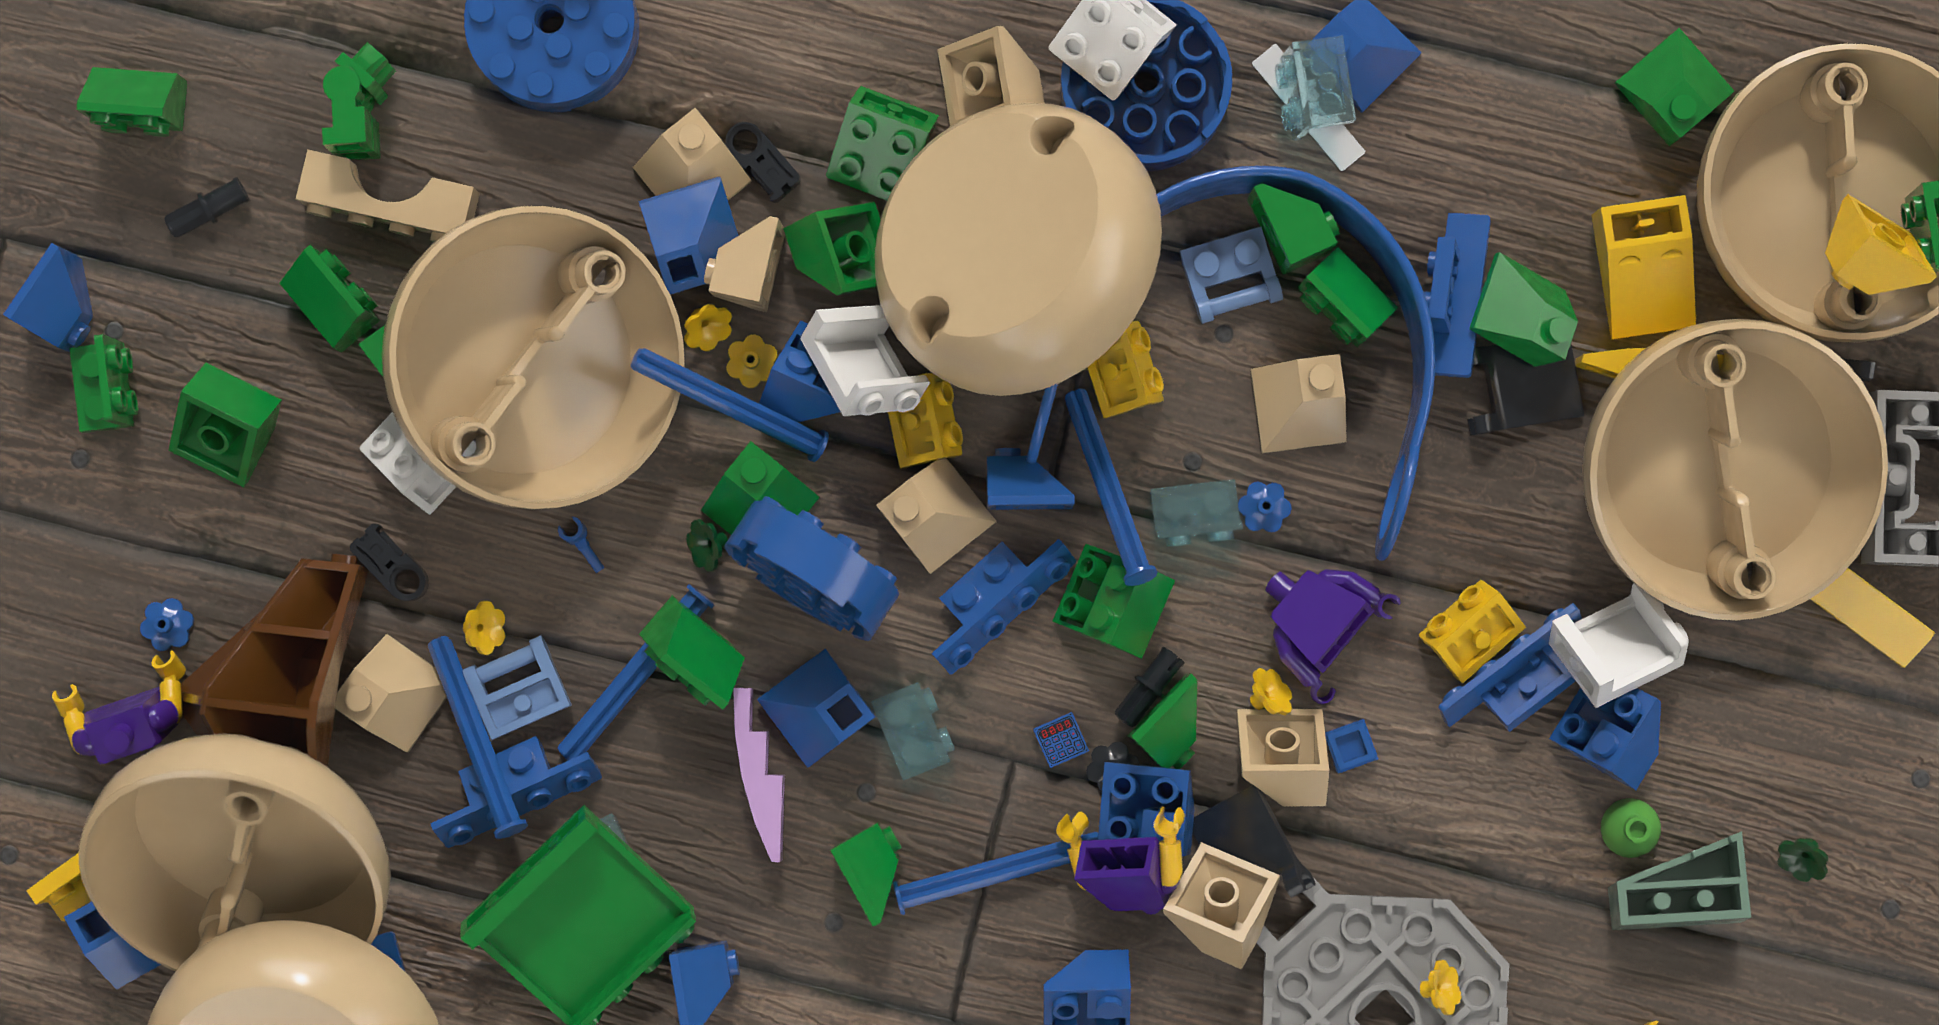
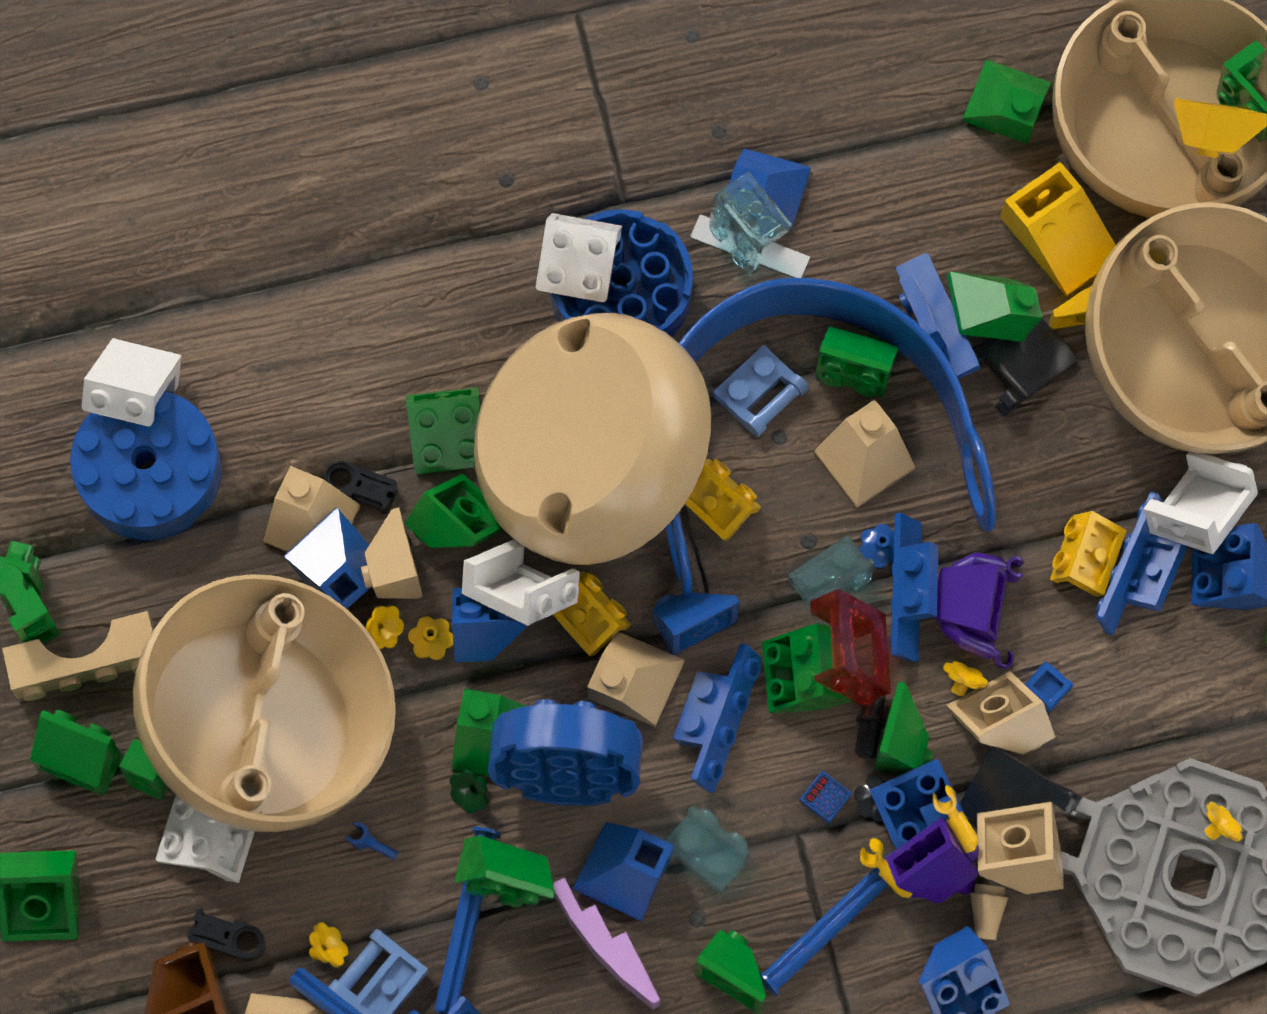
camera: 30 degrees left, 15 degrees down
blue axle [631,348,829,462] -> none
tan slope [937,26,1045,127] -> none
blue axle [1065,389,1158,586] -> none
green slope [1247,183,1340,275] -> none
none -> clear red panel [810,589,891,705]
none -> blue bracket [890,513,938,663]
none -> tan cone [970,884,1008,940]

